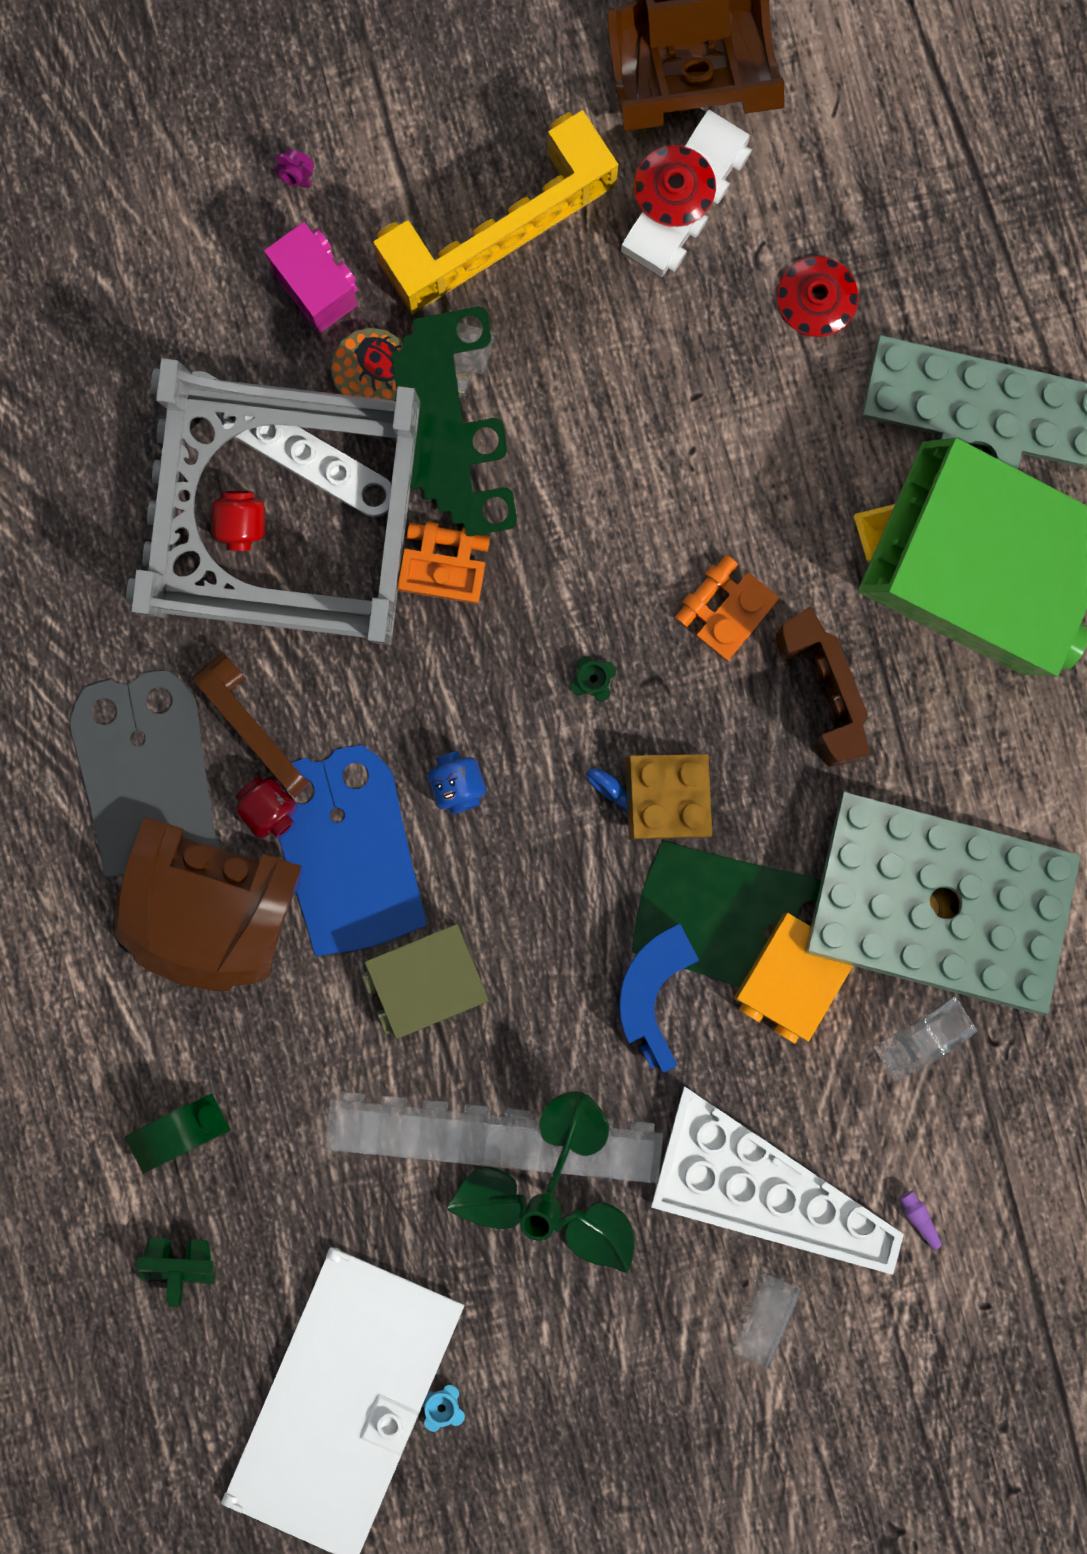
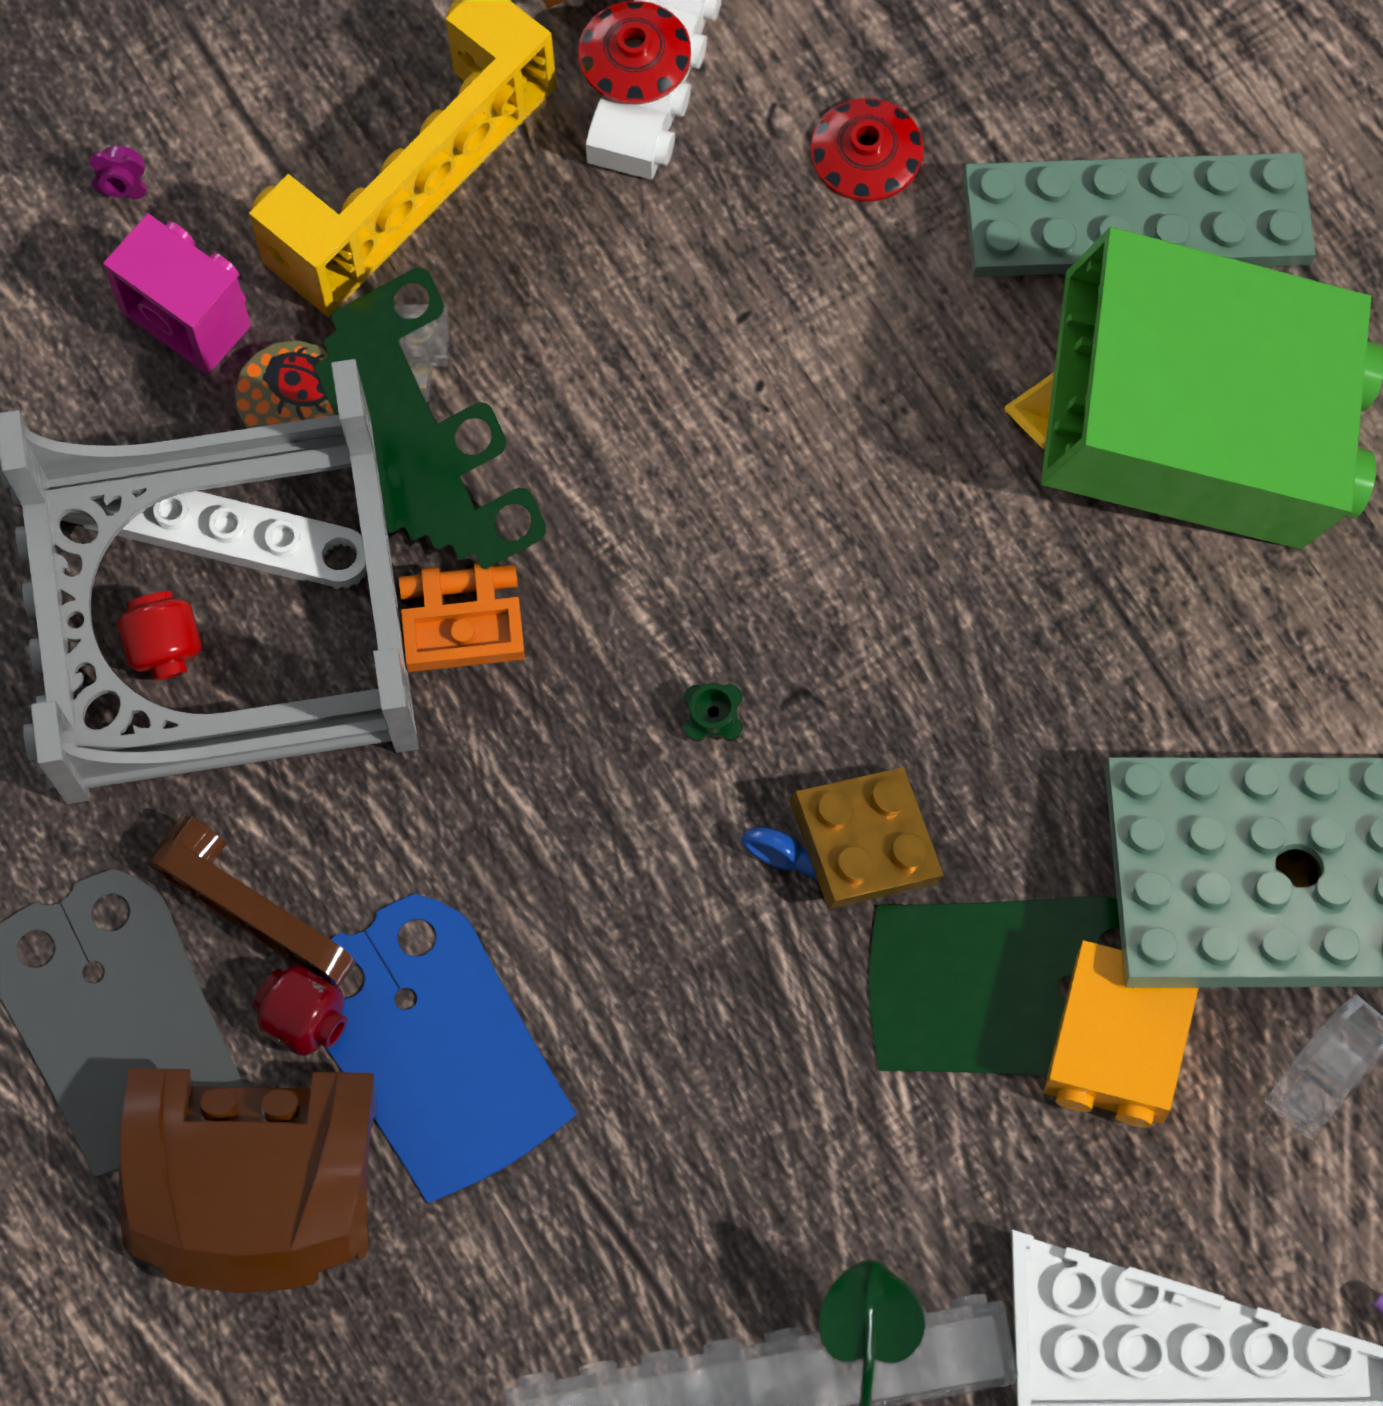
camera: 10 degrees left, 15 degrees down
olive brick [361,924,489,1039] -> none
blue head [427,751,487,815] -> none
blue arch [619,924,699,1073] -> none
orange plate [674,555,780,663] -> none
reddish brown plate [776,607,870,767] -> none

